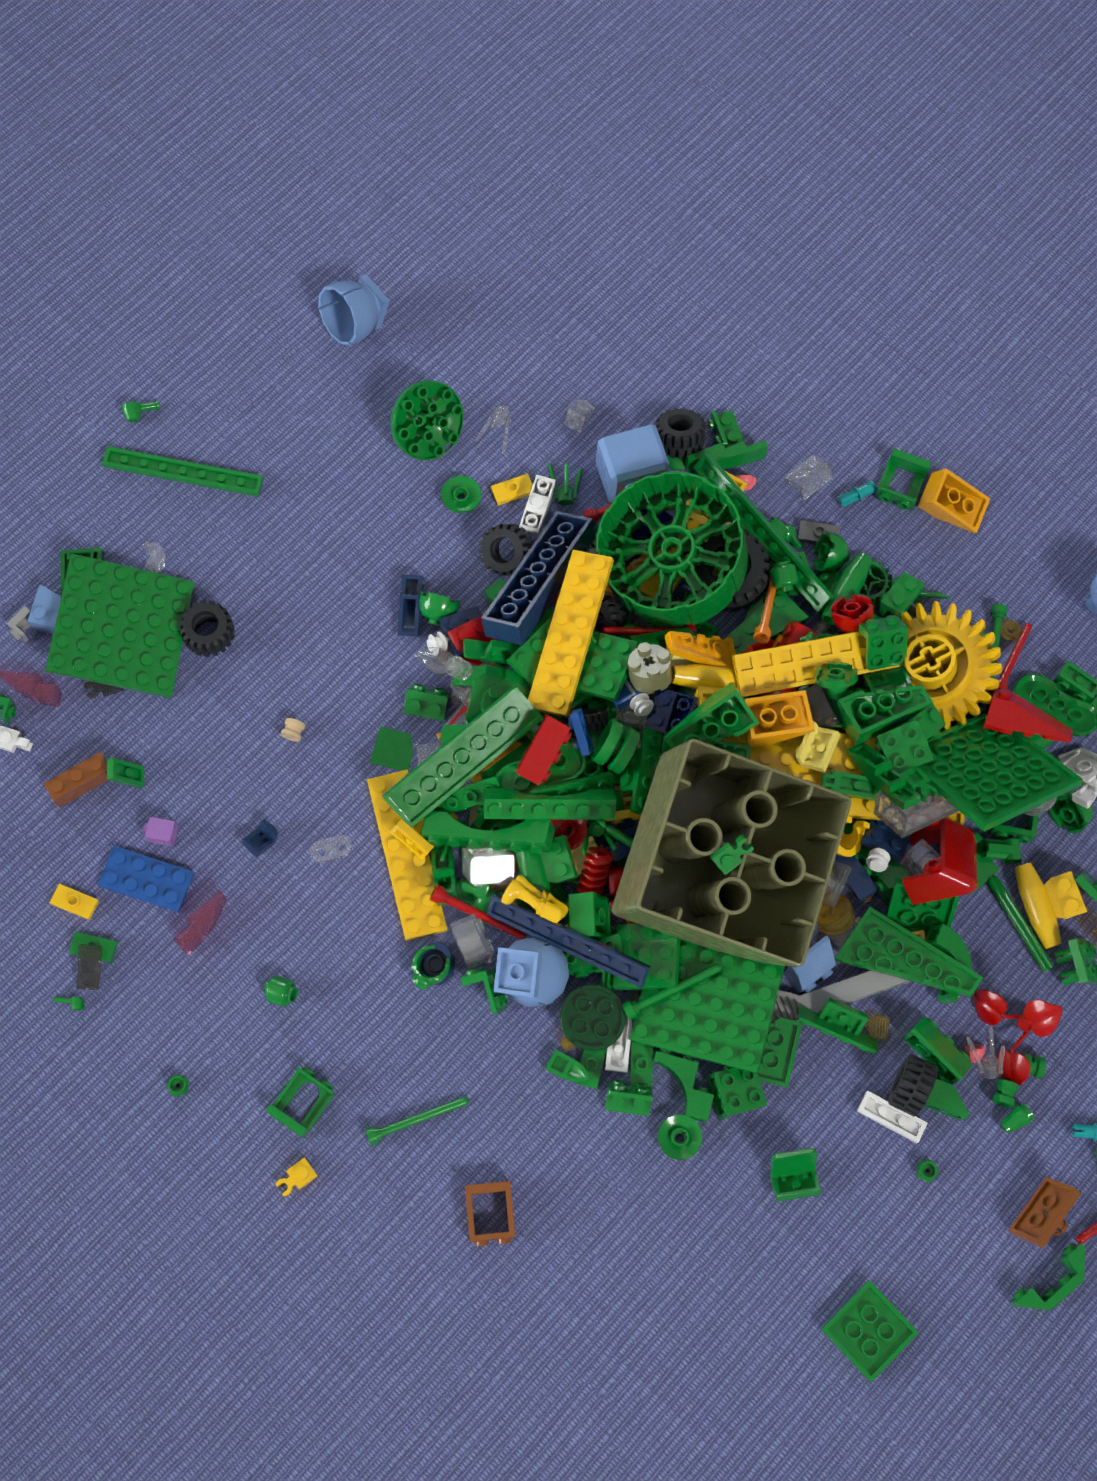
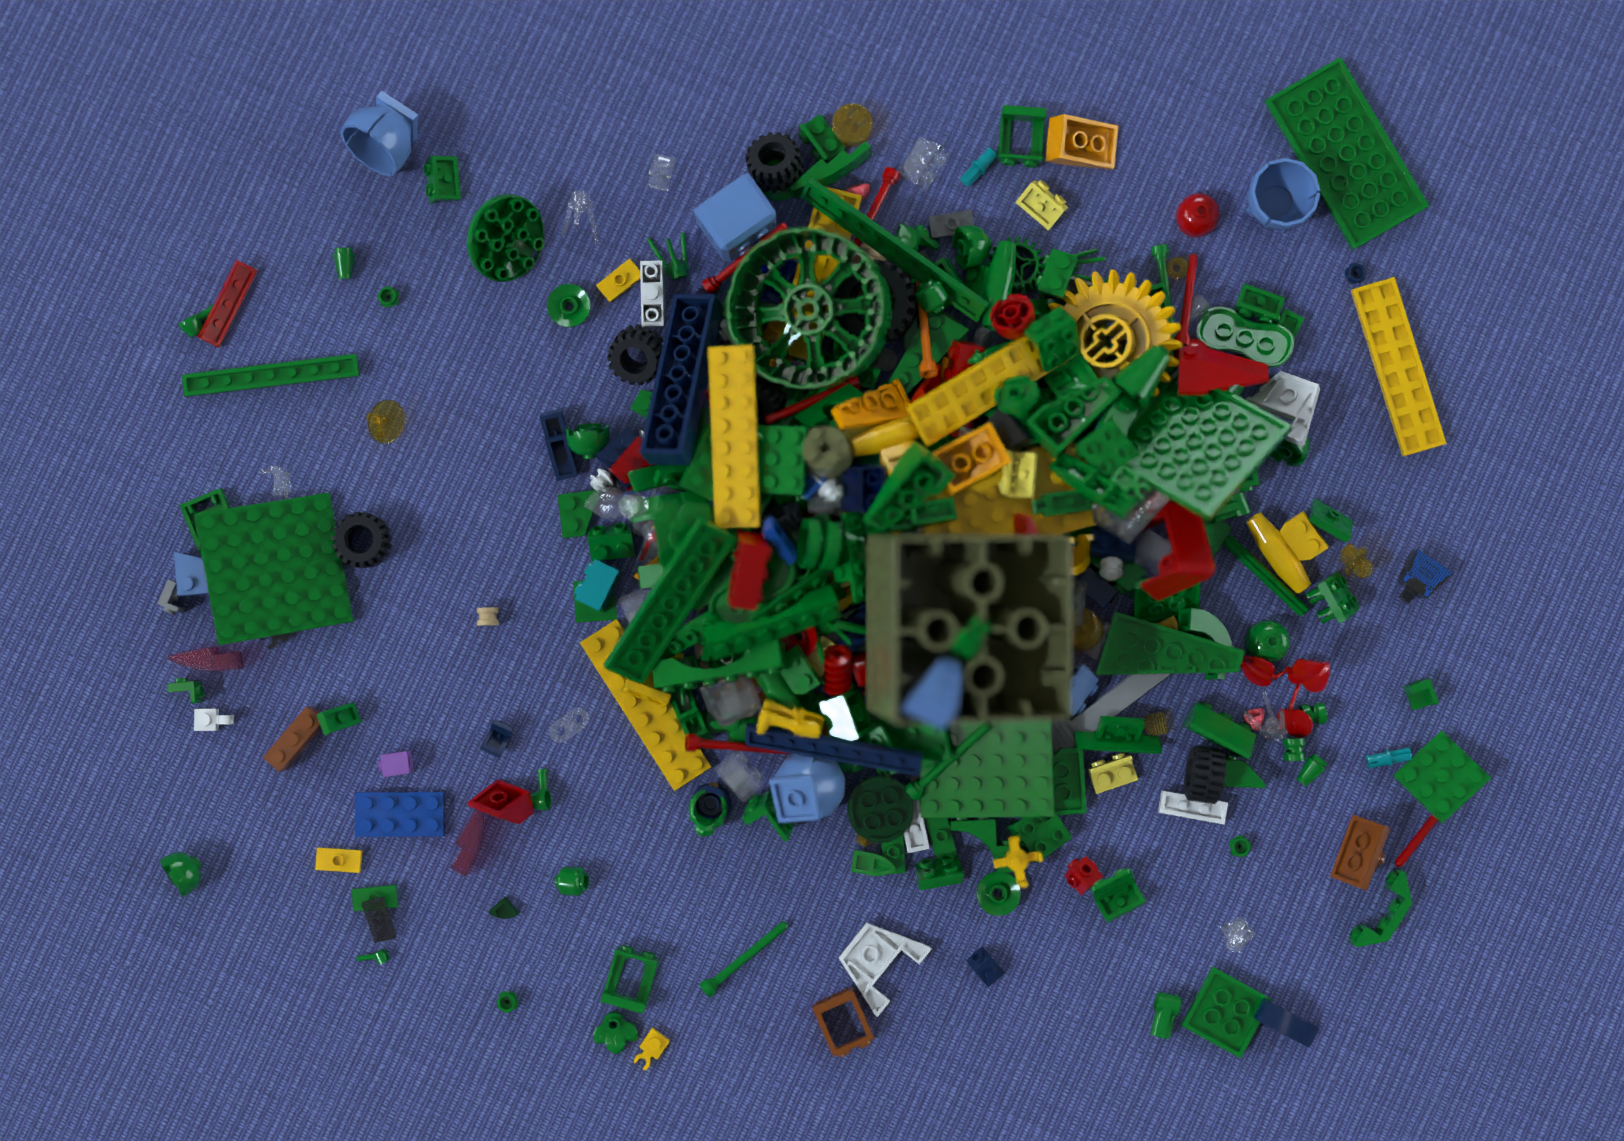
camera: 15 degrees left, 15 degrees up
none -> red tile [197,260,258,348]
none -> green cone [333,248,355,279]
none -> clear yellow shield [366,399,405,443]
none -> green plate [378,286,399,308]
none -> green bracket [424,156,461,204]
none -> red slope [467,779,534,825]
none -> dark green tile [488,896,520,919]
none -> green bar [531,769,552,811]
none -> green wing [557,490,600,539]
none -> teal brick [574,559,623,612]
none -> green plate [593,1011,638,1054]
none -> clear yellow head [832,103,873,147]
none -> white wing [839,922,932,1017]
none -> red piece [853,167,901,260]
none -> clear smoke tile [874,348,897,371]
none -> medium blue wedge [901,655,963,730]
none -> dark blue bracket [966,947,1005,987]
none -> yellow piece [993,836,1043,888]
none -> light yellow bracket [1015,180,1068,230]
none -> red brick [1064,856,1103,896]
none -> light yellow bracket [1087,752,1138,794]
none -> green cone [1110,345,1171,409]
none -> green piece [1150,991,1181,1039]
none -> red cylinder [1175,193,1220,238]
none -> clear cone [1178,293,1210,325]
none -> clear rock [1220,917,1256,952]
none -> green cylinder [1244,620,1290,663]
none -> dark blue slope [1253,998,1319,1048]

